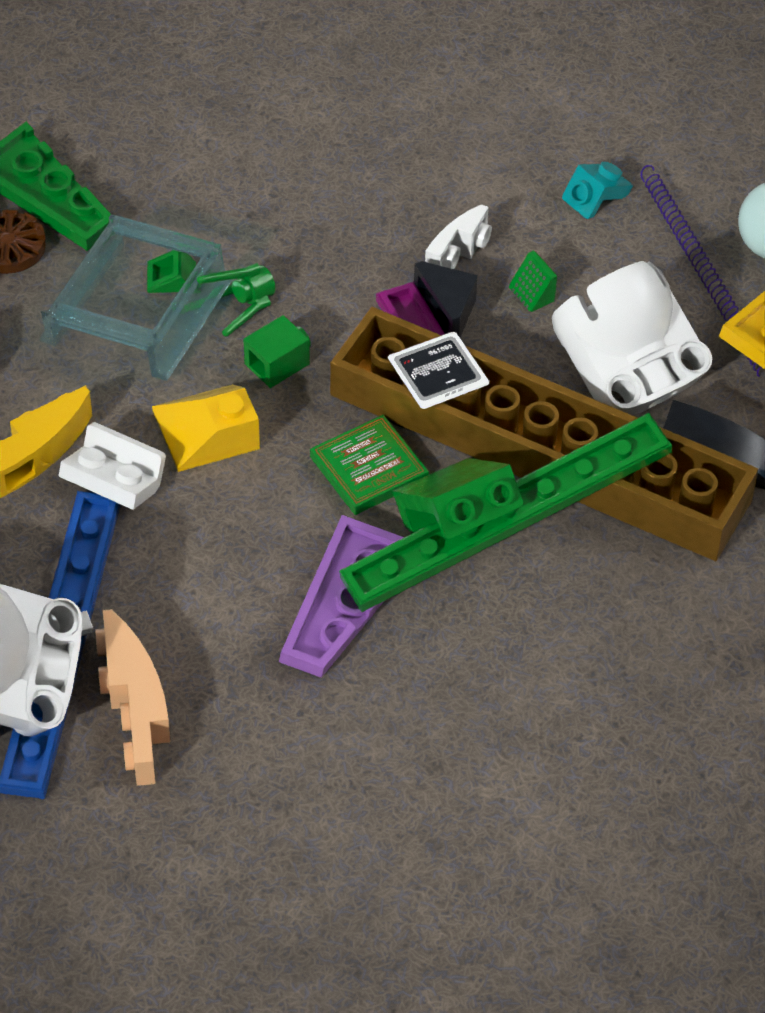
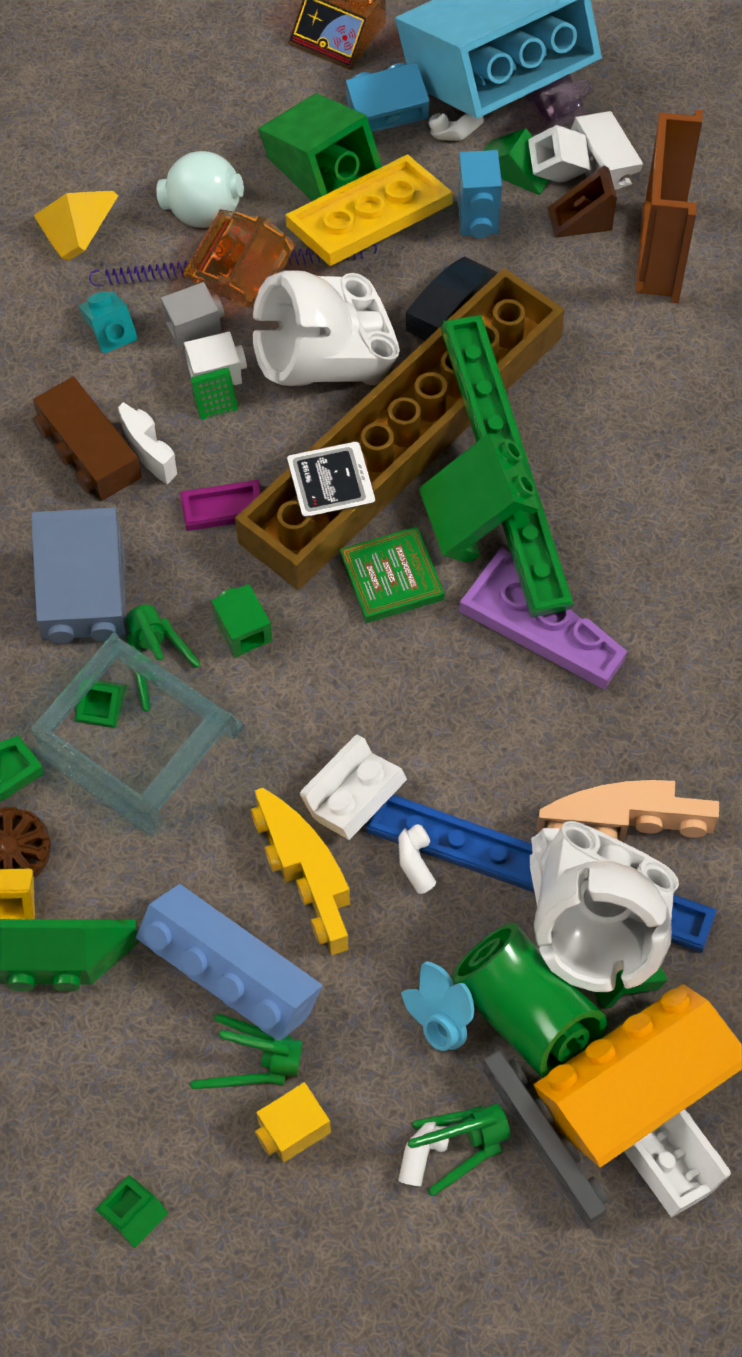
camera: 75 degrees left, 10 degrees up
yellow slope [152,384,260,472] -> none
black slope [414,261,478,338] -> none
none -> sand blue slope [31,507,126,644]
none -> reddish brown brick [33,376,142,501]
none -> yellow slope [34,191,119,261]
none -> light grey brick [161,282,224,348]
none -> clear orange slope [183,209,296,309]
none -> white brick [184,331,247,385]
none -> white arm [398,824,436,894]

